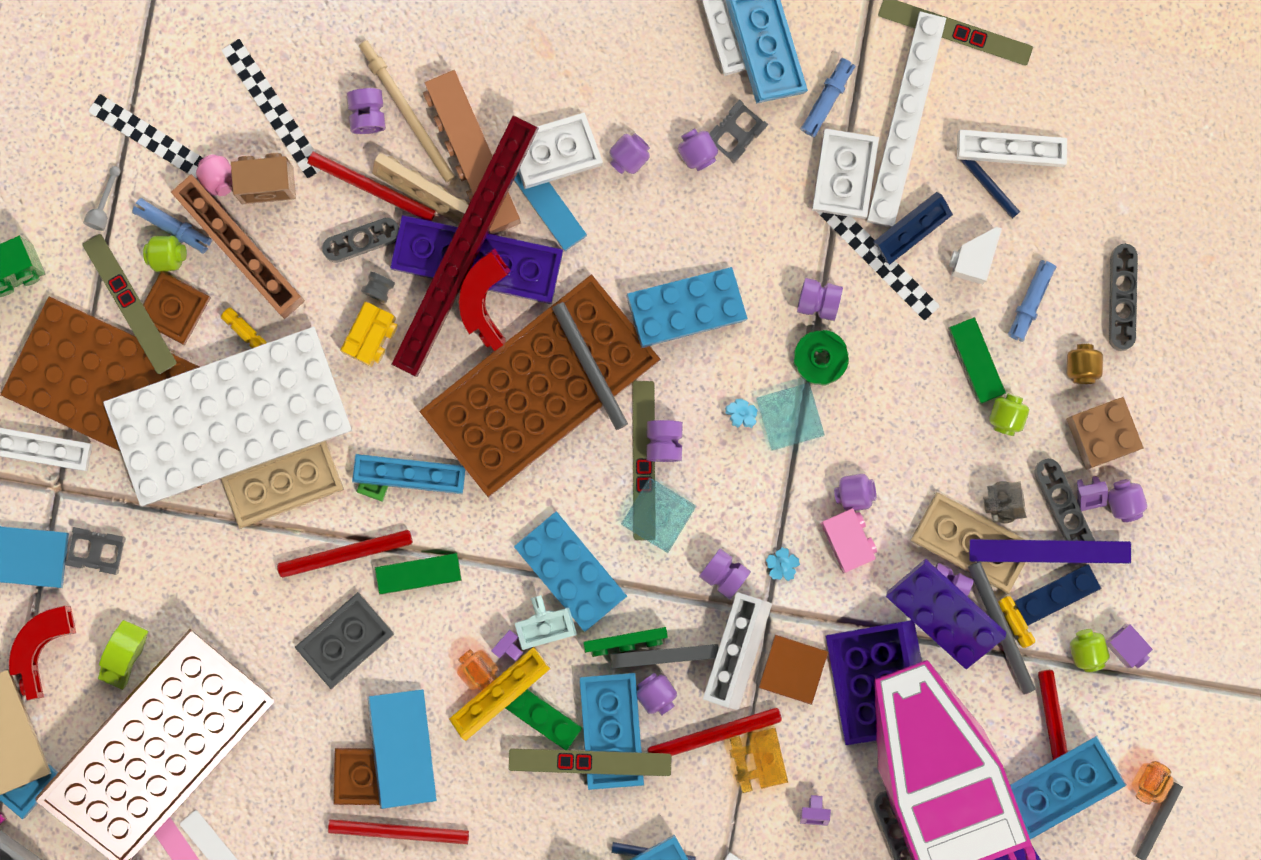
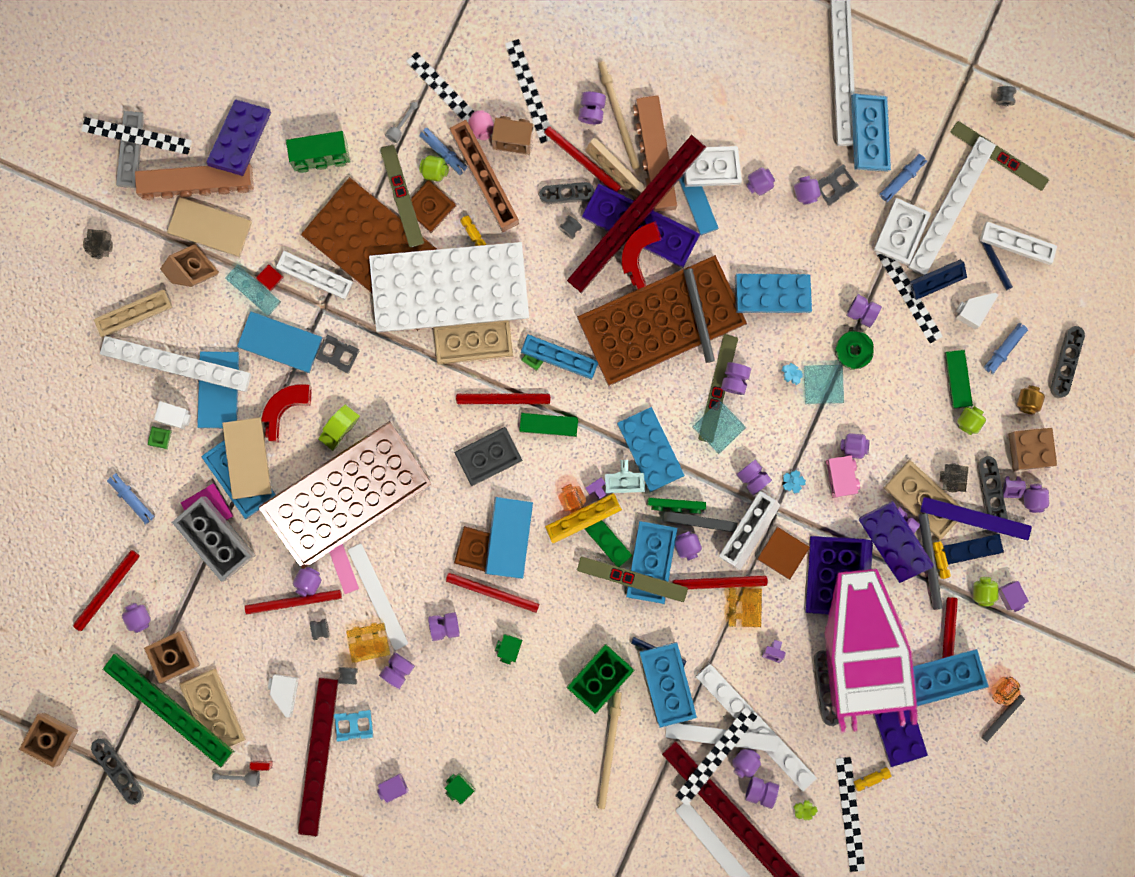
camera: 10 degrees right, 0 degrees up
yellow brick [340,301,398,367] -> none

